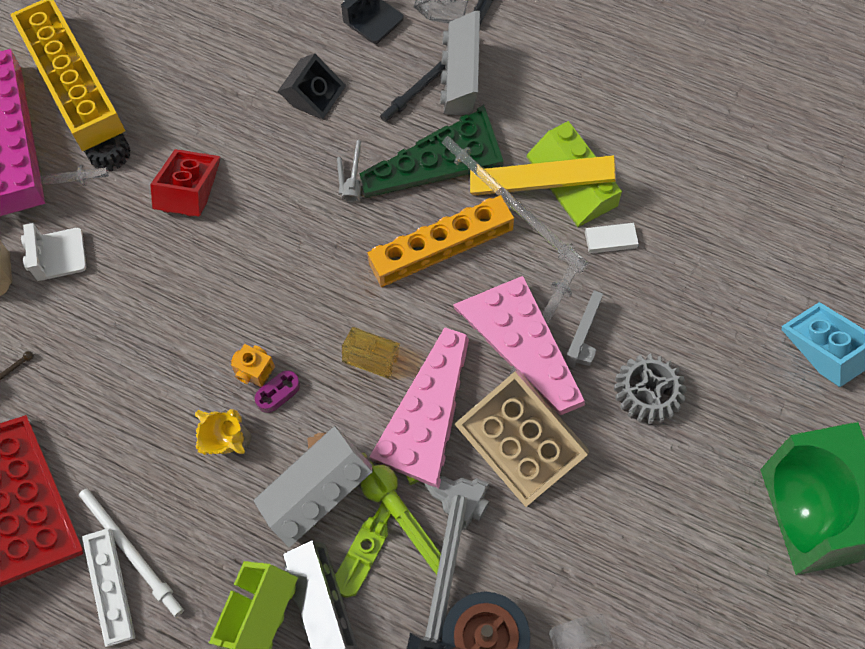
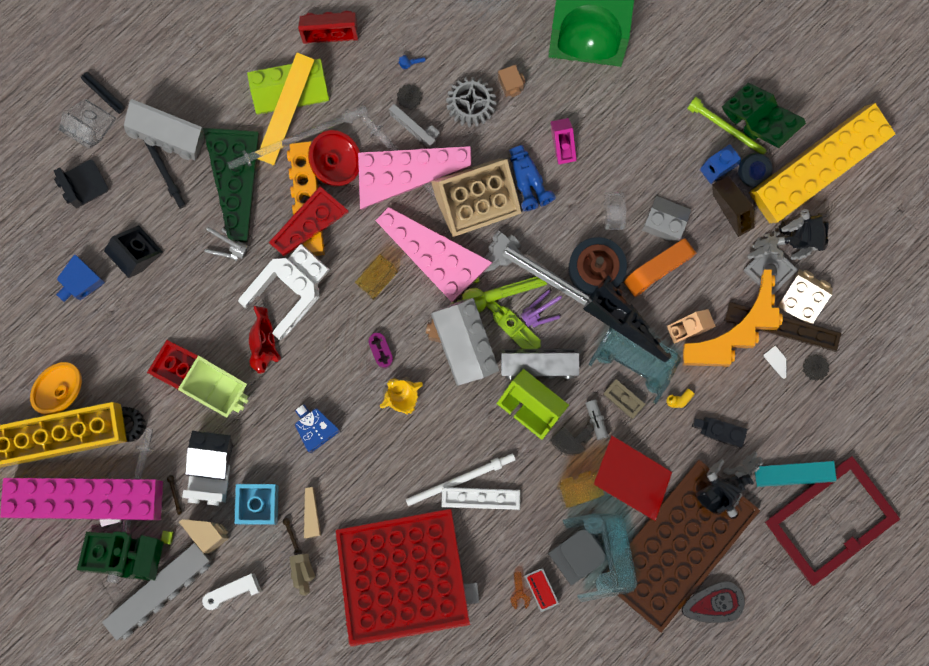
camera: 70 degrees left, 15 degrees up
light orange brick [231,344,275,388] -> none
white tile [585,223,639,254] -> none
none -> light orange dish [30,362,82,415]
none -> blue torso [56,255,105,302]
none -> dark brown hinge [167,475,182,515]
none -> yellowish green piece [178,356,248,418]
none -> slope [186,431,233,480]
none -> medium azure brick [235,484,279,525]
none -> white plate [238,244,330,340]
none -> red animal [248,306,281,374]
none -> red wing [269,187,349,256]
none -> blue torso [295,404,340,453]
none -> red slope [298,11,358,44]
none -> tan piece [304,487,321,538]
none -> red dish [308,130,360,186]
none -> clear smoke piece [397,84,422,109]
none -> blue hand [398,55,425,69]
none -> medium nougat brick [498,64,526,97]
none -> blue piece [509,145,556,211]
none -> medium lavender plant [521,290,562,328]
none -> dark pink slope [550,118,577,165]

